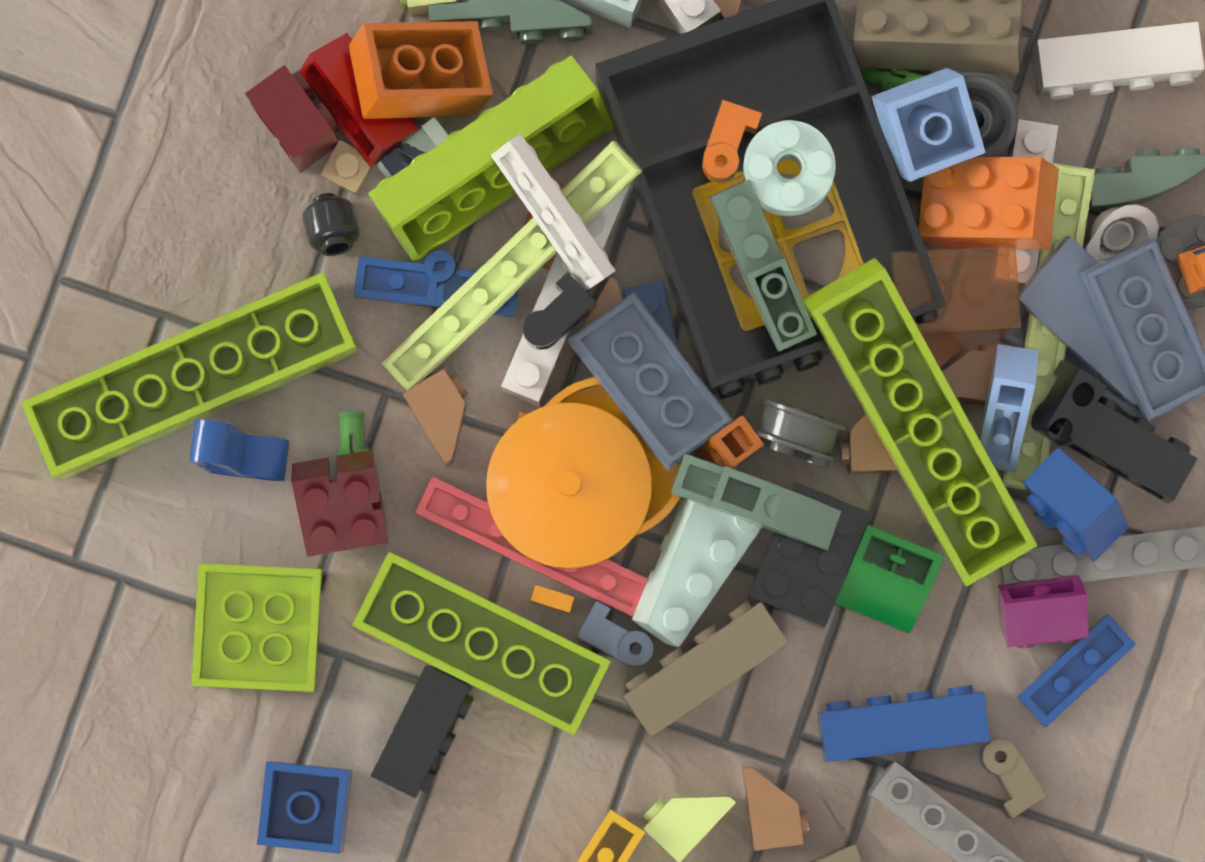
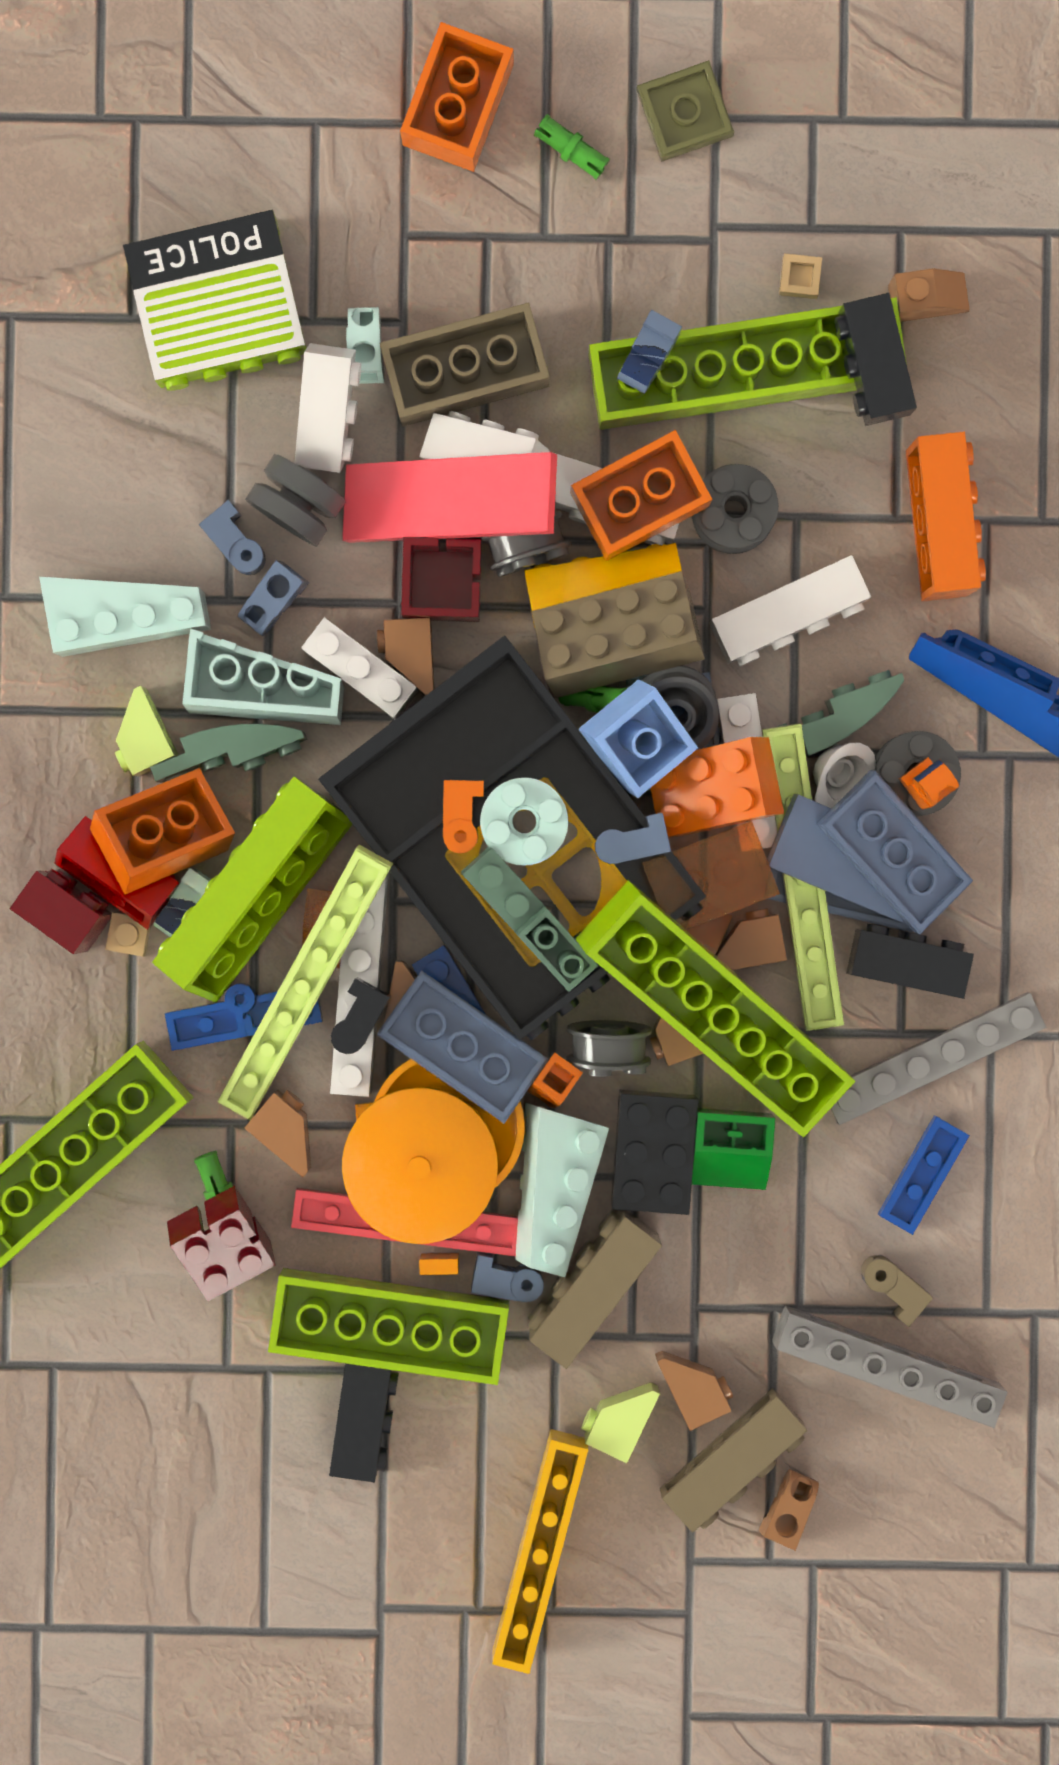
camera: 20 degrees left, 5 degrees up
blue beam [189,419,289,481] -> none
lime plate [191,563,323,692] -> none
blue brick [257,761,353,854] -> none
black head [303,193,359,256] -> none
white plate [491,133,615,291] -> none
sand green slope [671,454,841,551] -> none
blue brick [817,685,990,762] -> none
light blue slope [979,344,1039,472] -> none
magenta brick [998,575,1089,648] -> none
blue brick [1023,448,1129,562] -> none
black leg [1031,360,1107,446] -> none
none -> sand blue leg [595,813,671,864]

